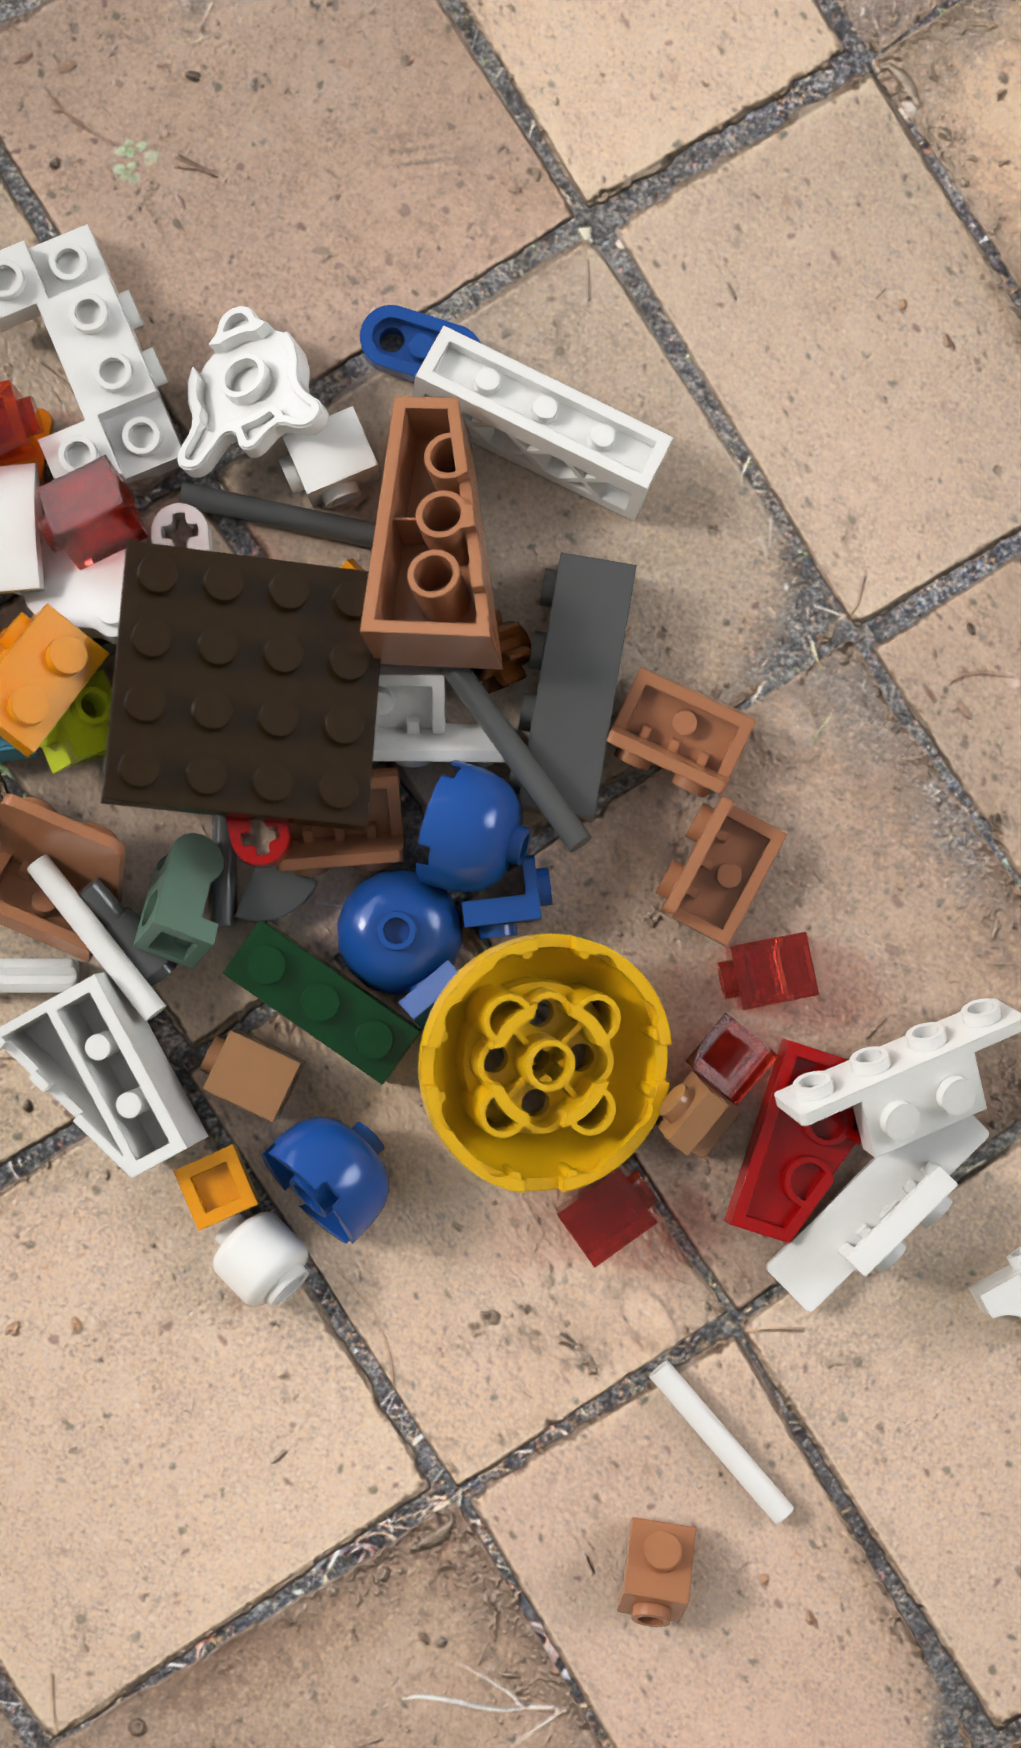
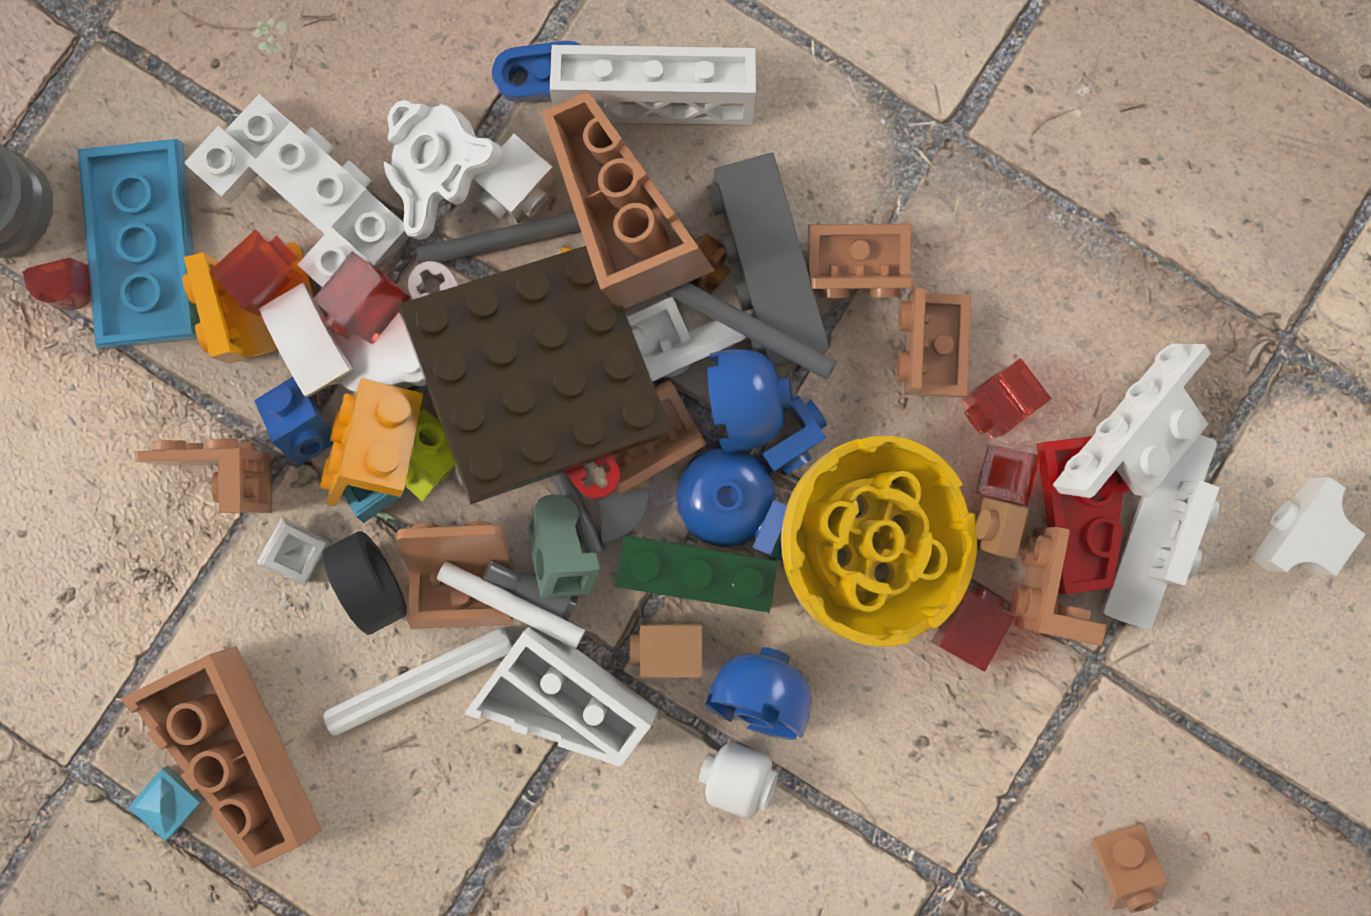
camera: 25 degrees left, 0 degrees up
light orange tile [173,1144,261,1231] -> none
white bar [649,1360,794,1524] -> none
none -> nougat bracket [1011,527,1106,646]

